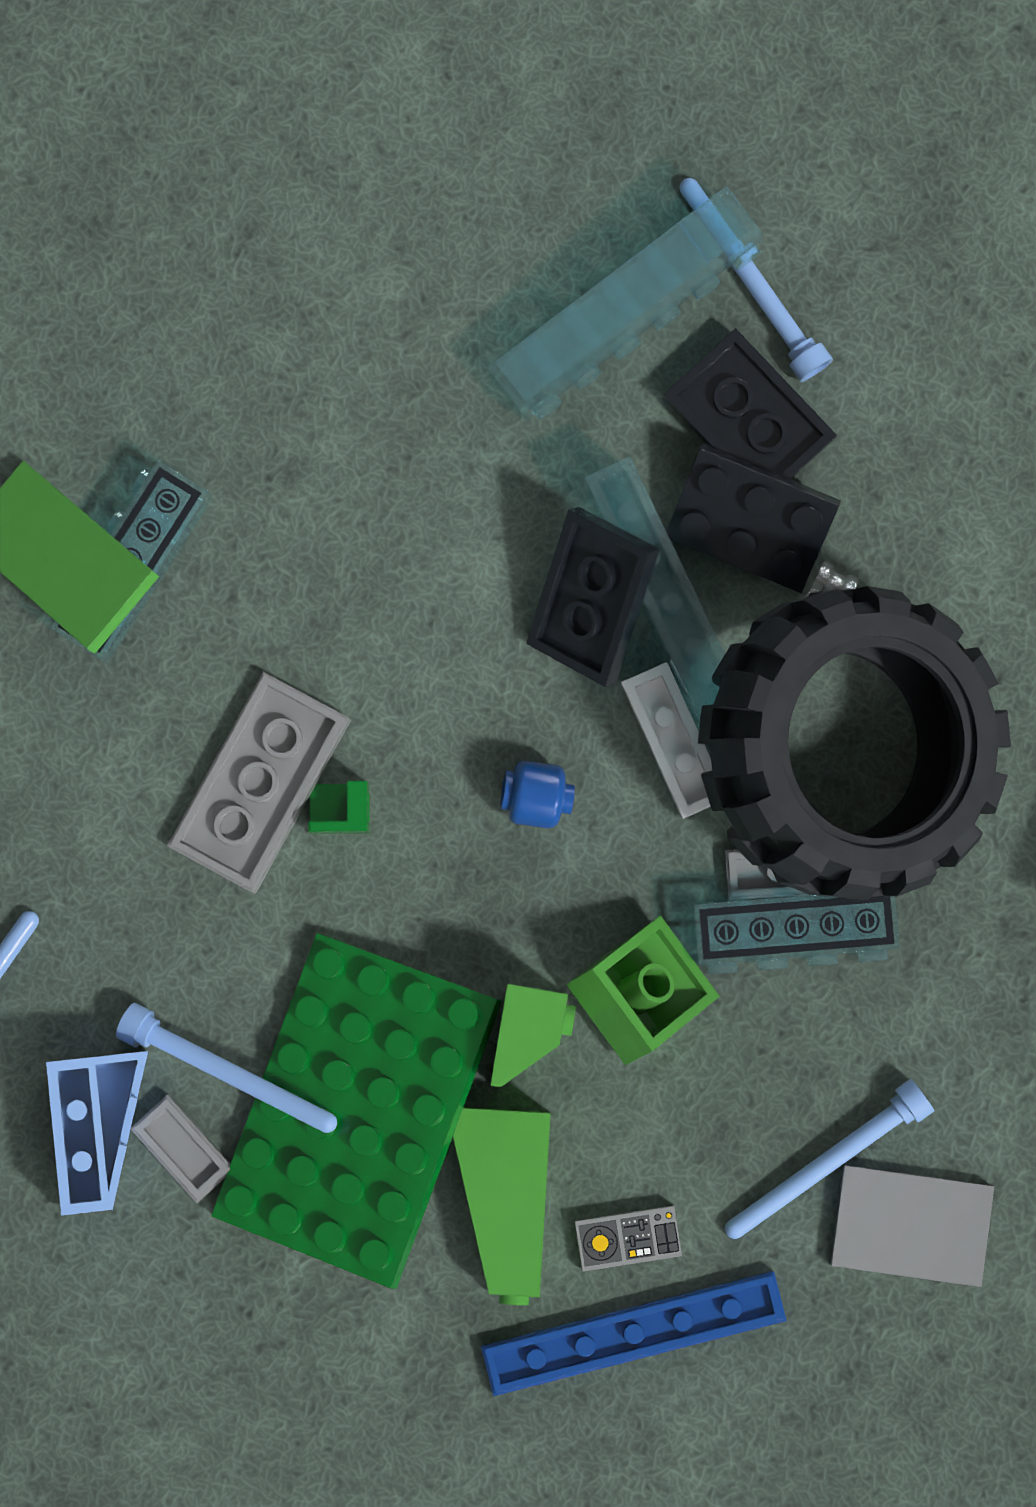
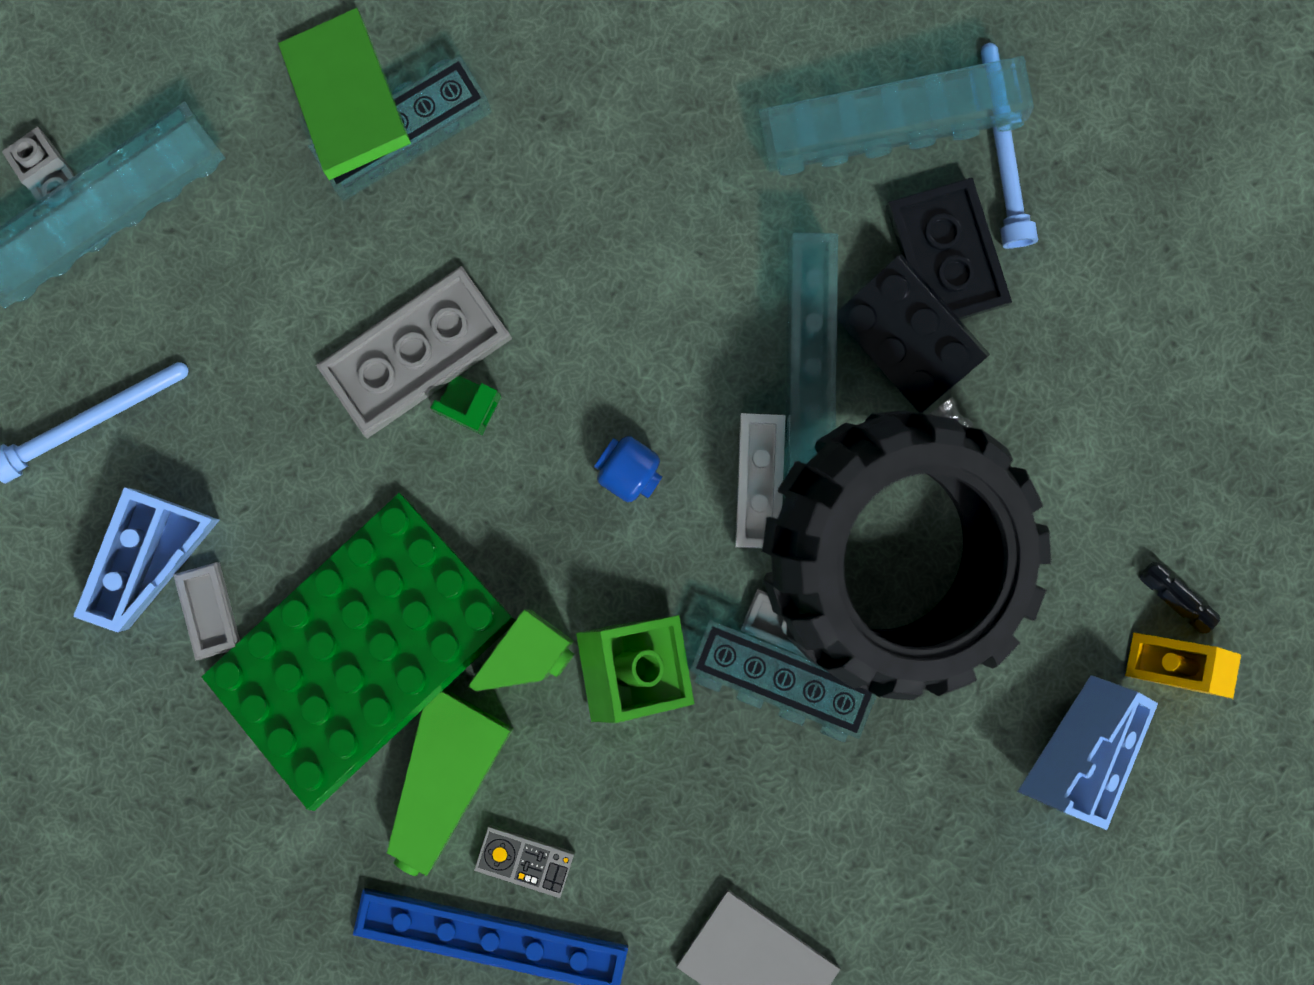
camera: 25 degrees right, 0 degrees up
light blue piece [116,1003,337,1133] -> none
black plate [526,507,660,687] -> none
light blue piece [725,1079,934,1239] -> none

